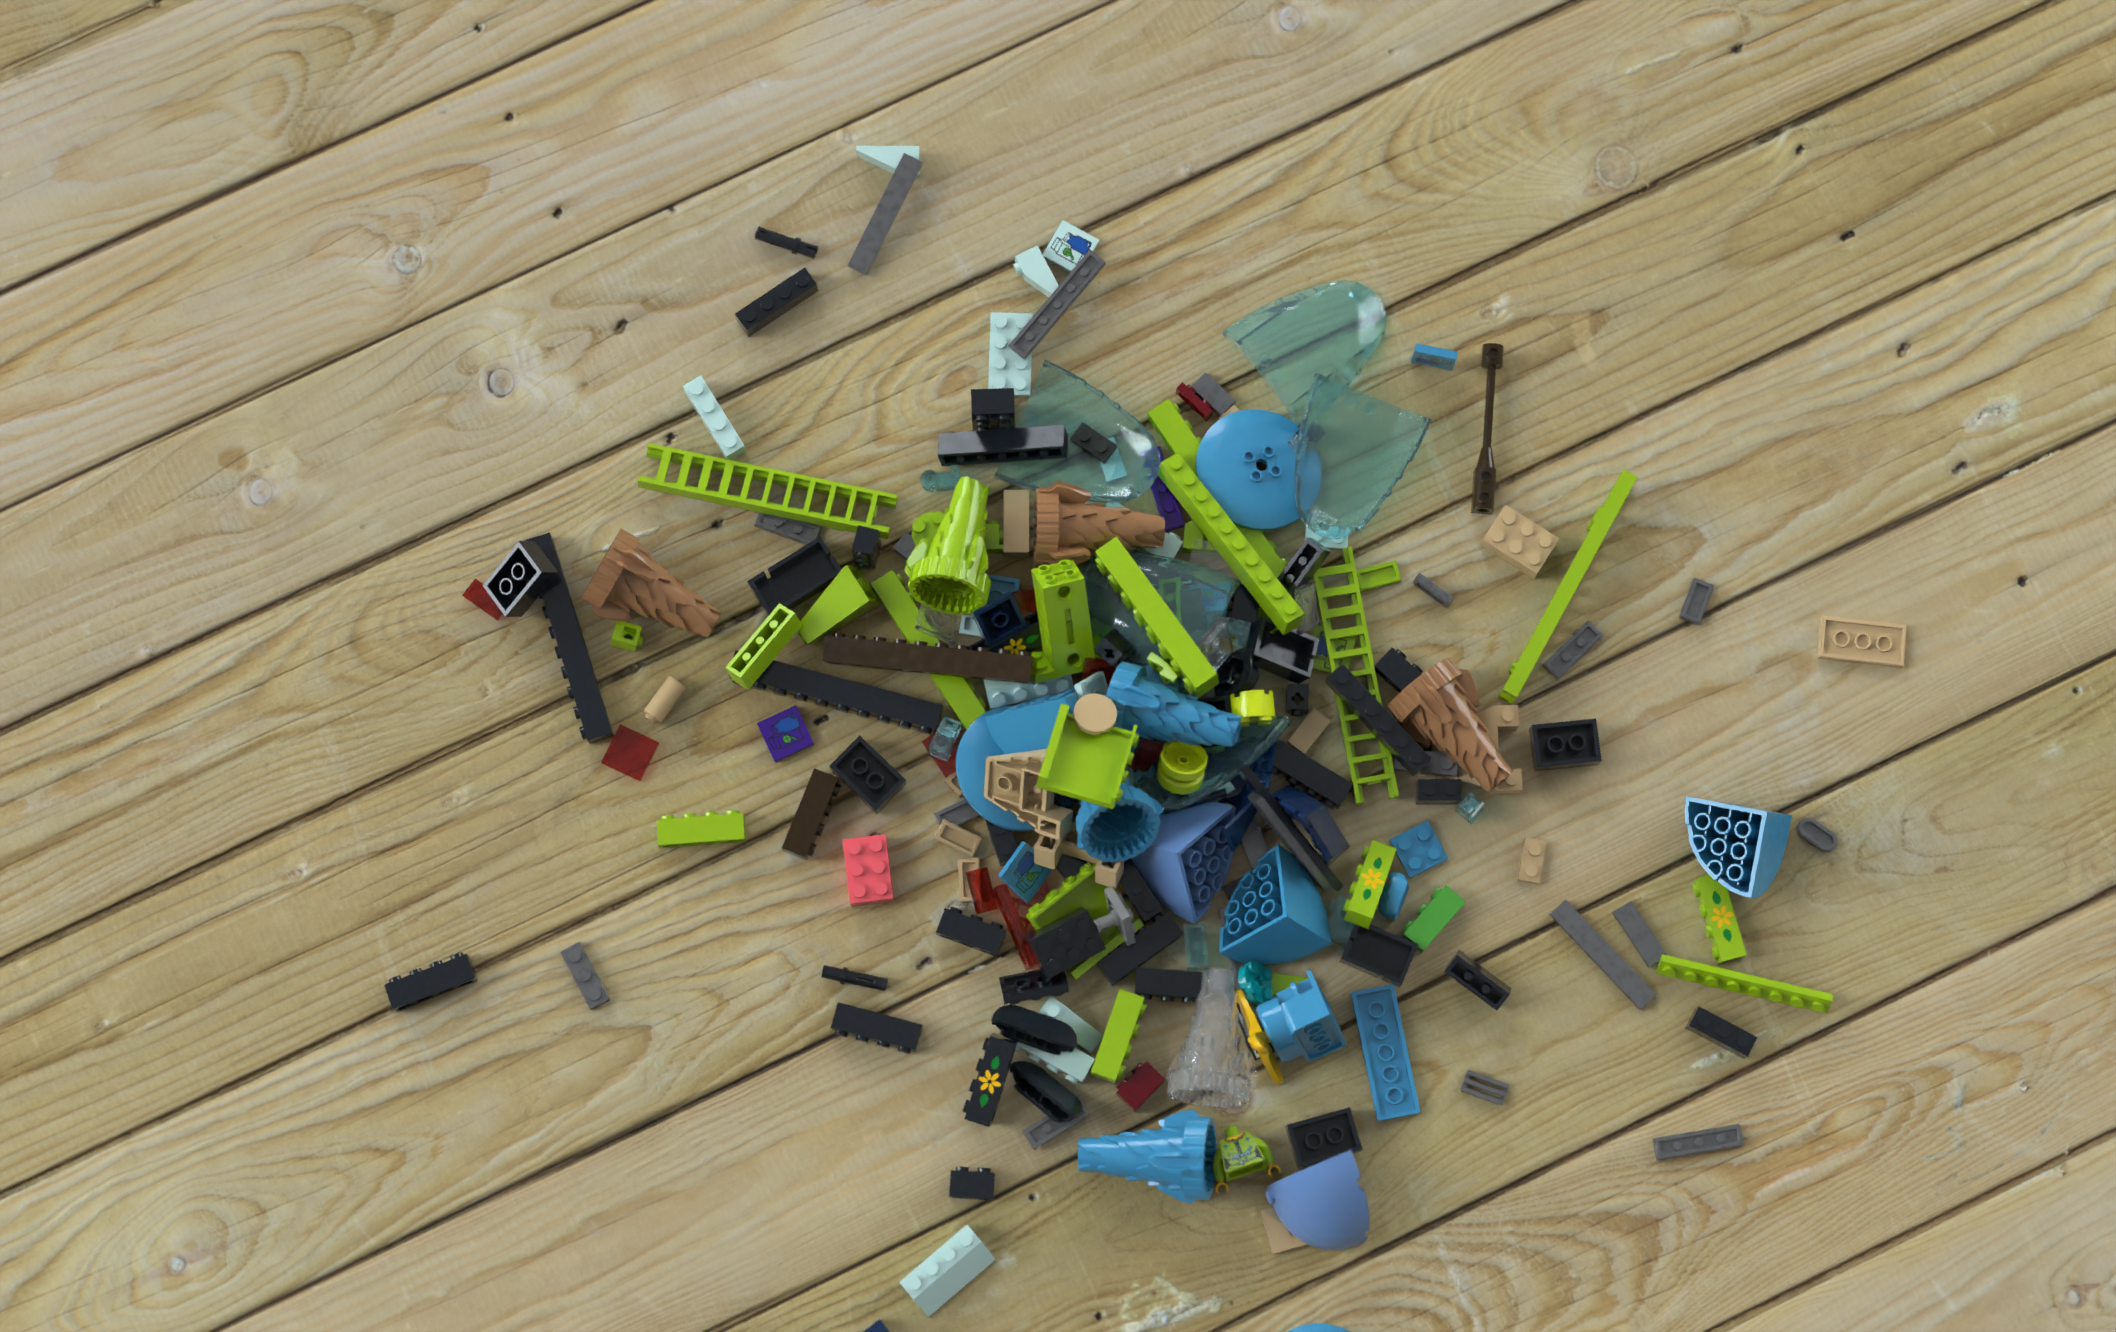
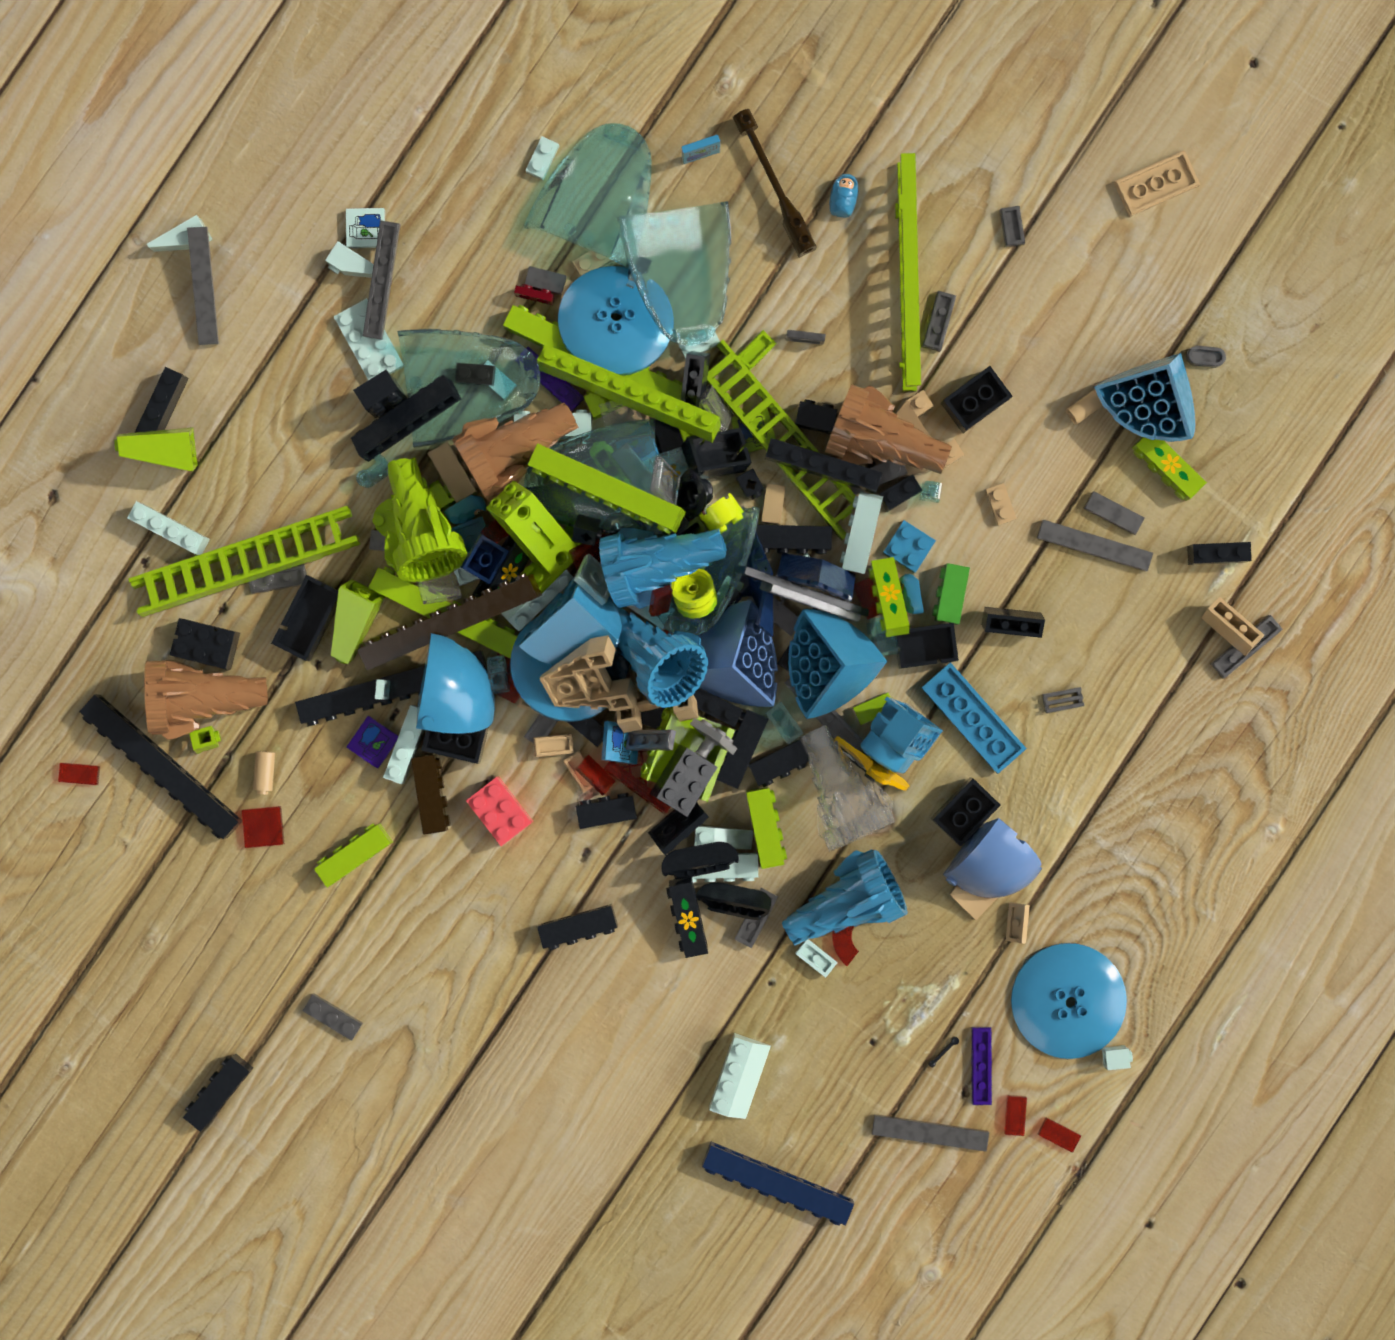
camera: 30 degrees left, 10 degrees up
black brick [483,541,558,617] -> none
lime brick [725,603,802,690] -> none
black pin [755,226,818,259] -> none
black pin [821,965,888,991] -> none
black brick [852,525,881,570] -> none
black brick [949,1166,995,1201] -> none
lime panel [1036,703,1139,809] -> none
tan tile [1073,693,1117,735] -> none
dark red brick [1116,1061,1165,1112] -> none
lime slope [1147,652,1178,685] -> none
lime torso [1212,1126,1281,1194] -> none
teal plate [1238,960,1273,1005] -> none
tan brick [1480,505,1559,579] -> none
lime plate [1656,954,1833,1014] -> none
none -> lime slope [114,427,198,471]
none -> black piece [170,618,240,670]
none -> light aqua tile [375,679,391,700]
none -> light aqua brick [383,705,425,784]
none -> dark azure brick [416,633,495,733]
none -> dark azure piece [444,495,487,525]
none -> light aqua plate [526,136,559,180]
none -> tan plate [572,242,615,276]
none -> flat silver tile [626,730,676,751]
none -> light aqua plate [795,939,838,978]
none -> dark azure piece [829,174,858,218]
none -> clear red tile [832,926,859,966]
none -> light aqua brick [840,491,883,574]
none -> clear red tile [854,578,881,620]
none -> tan plate [1006,902,1030,944]
none -> tan brick [1066,390,1104,425]
none -> tan brick [1201,597,1264,656]

